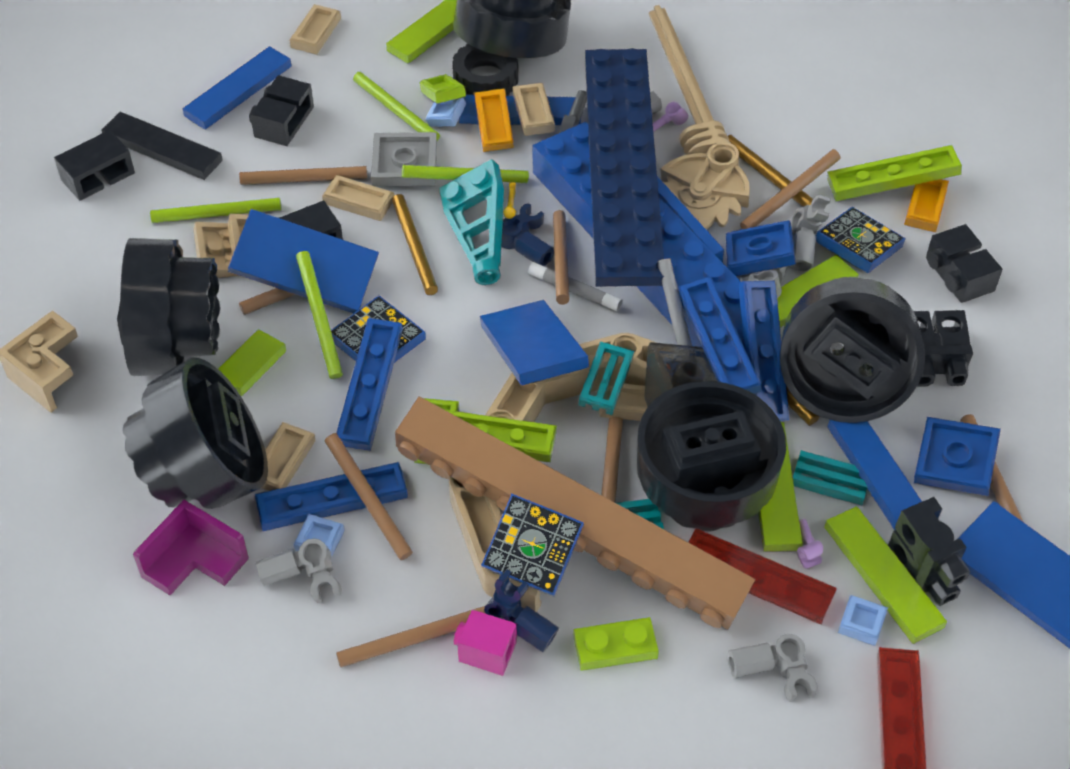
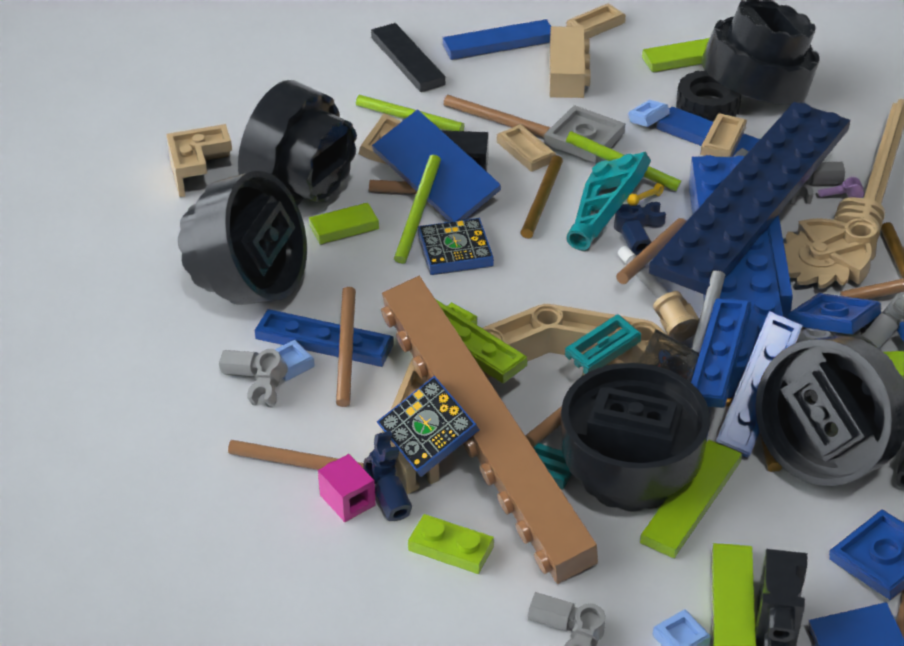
camera: 35 degrees right, 10 degrees down
black piece [54,130,135,201] -> none
magenta panel [133,499,249,595] -> none
black piece [249,75,314,146] -> none
tan tile [262,422,316,491] -> none
blue tile [336,318,403,451] -> none
lime bar [353,71,440,141] -> none
lime tile [419,74,466,104] -> none
light orange tile [474,89,514,152] -> none
blue tile [480,300,589,385] -> none
clear red tile [688,528,837,625] -> none
teal tile [793,450,868,506] -> none
lavender hand [797,519,823,569] -> none
blue tile [827,420,922,530] -> none
none -> tan brick [550,26,590,98]
none -> tan piece [653,291,699,345]

